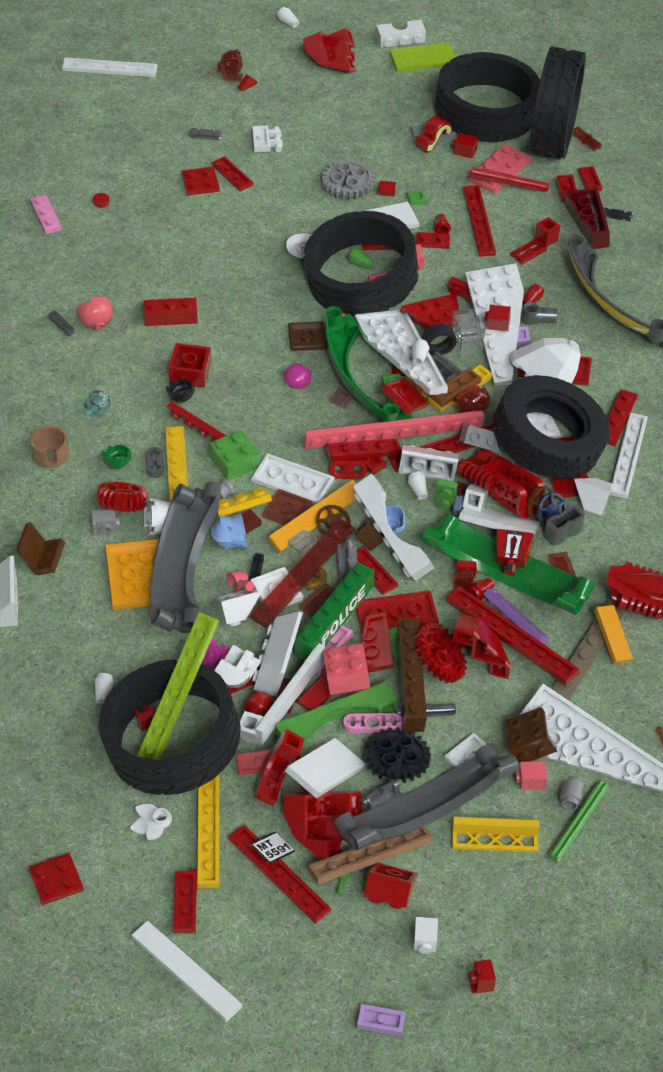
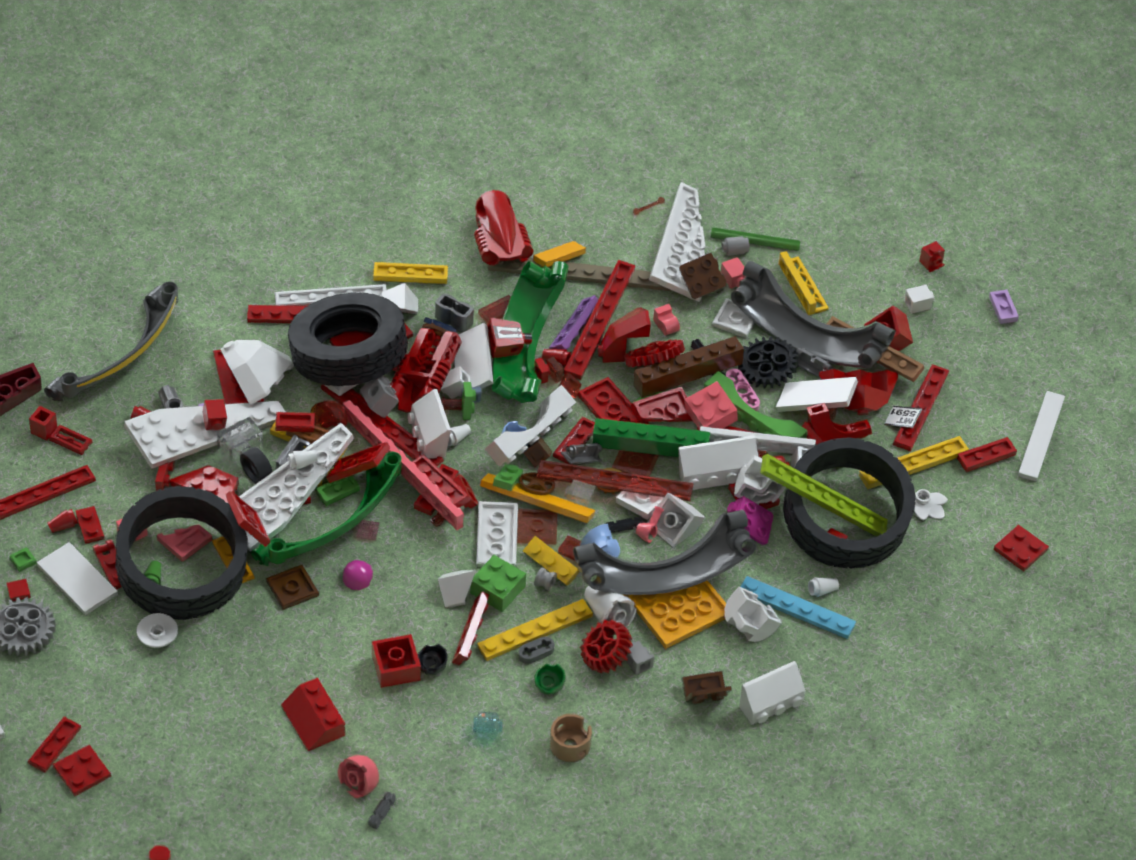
camera: 115 degrees left, 0 degrees up
none -> red tile [225,491,270,547]
none -> red tile [275,412,315,432]
none -> yellow plate [373,262,448,284]
none -> white slope [438,570,476,608]
none -> bright green plate [493,464,523,491]
none -> clear red tile [559,373,582,399]
none -> coral leg [653,304,680,336]
none -> white brick [725,587,782,642]
none -> medium azure plate [741,576,856,639]

